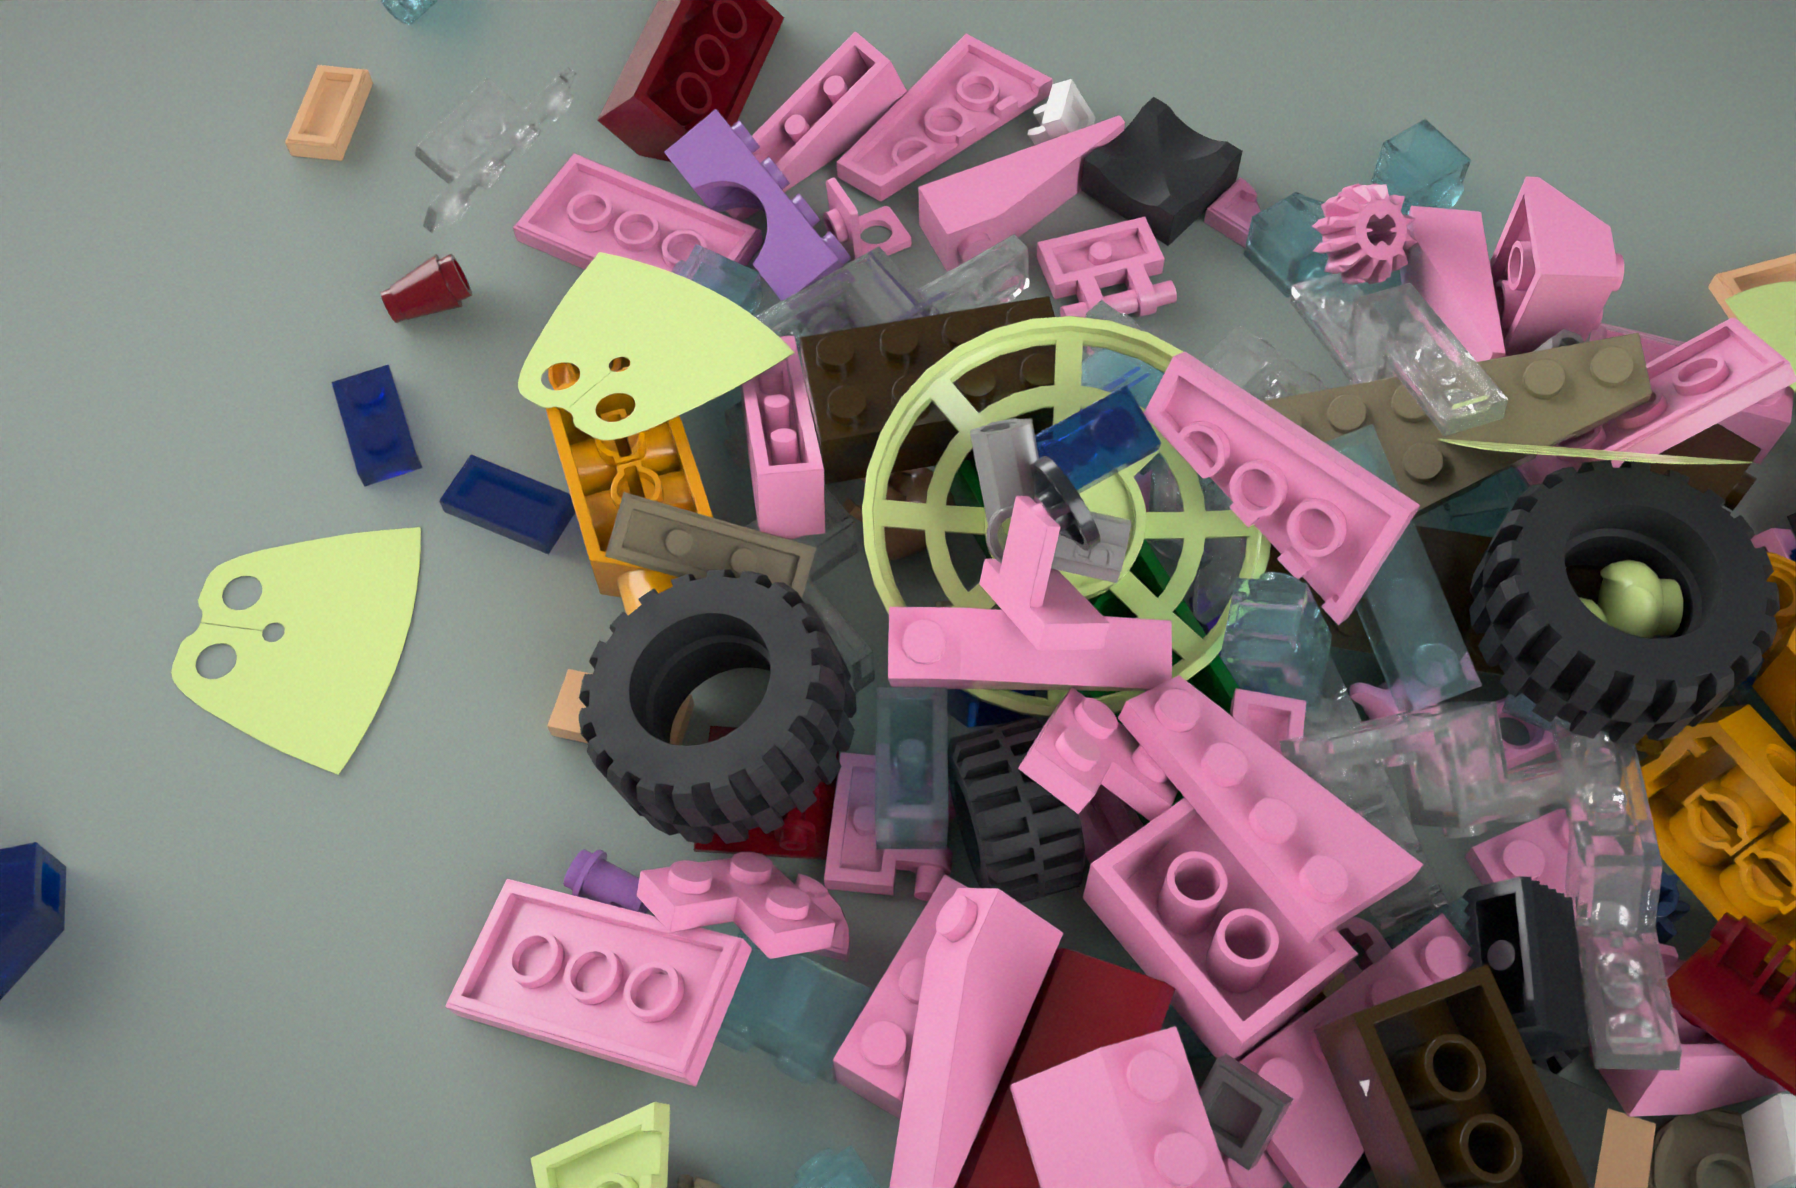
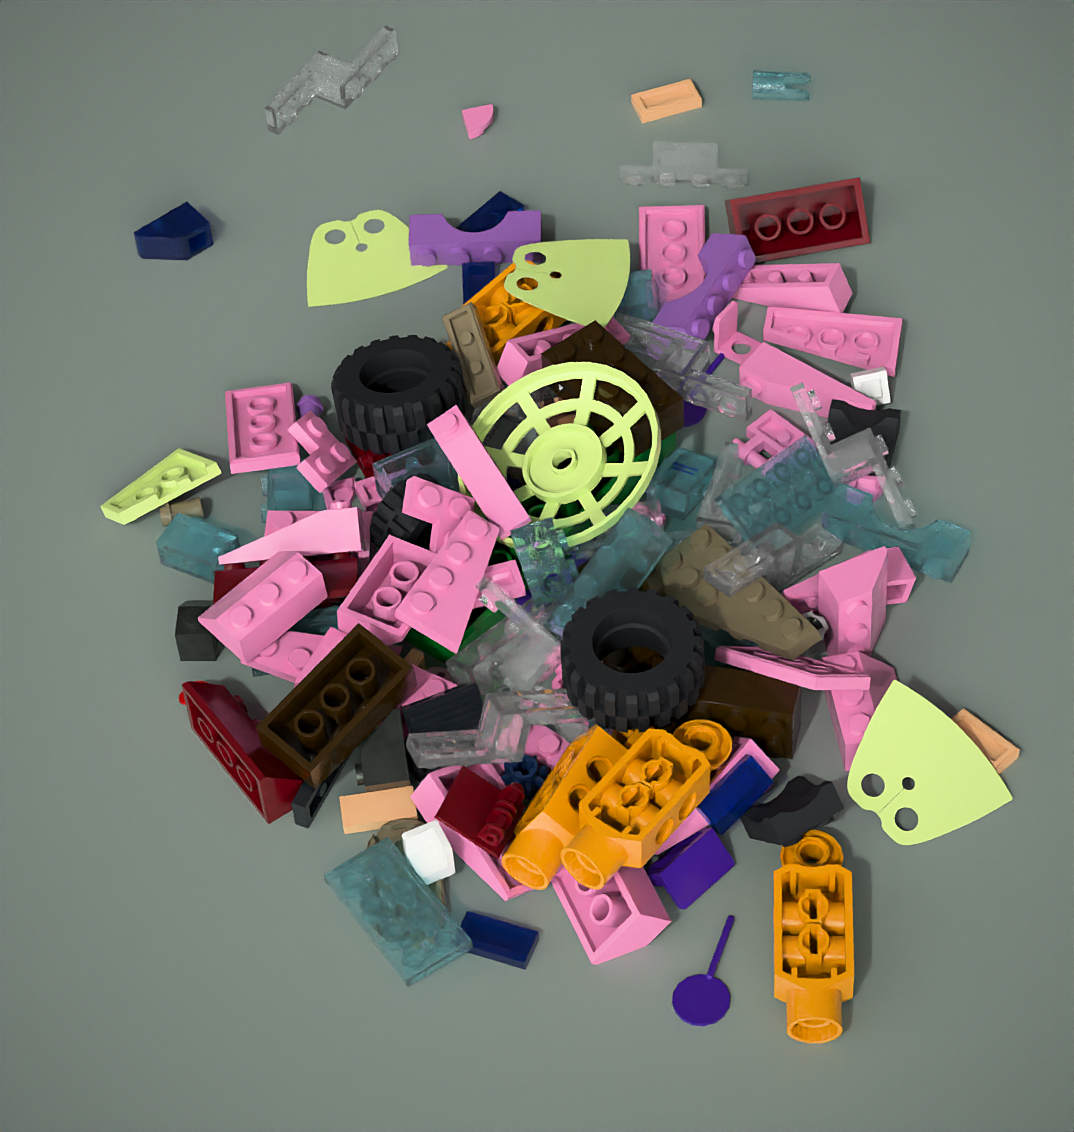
camera: 65 degrees right, 10 degrees down
dark red cone [380,253,473,323] -> none
light grey piece [970,418,1131,583] -> none
bright pink piece [979,456,1110,651] -> none
clear blue plate [1035,385,1161,494] -> none
bright pink wing [1143,352,1421,625] -> none
dark grey tile [1199,1054,1293,1171] -> none
bright pink gear [1311,183,1417,285] -> none
yellowish green piece [1437,439,1752,464] -> none
yellowish green animal [1579,560,1683,638] -> none
none -> medium lavender arch [409,210,543,267]
none -> bright pink tile [462,104,494,140]
none -> clear light blue tile [714,435,847,557]
none -> clear bracket [790,382,918,535]

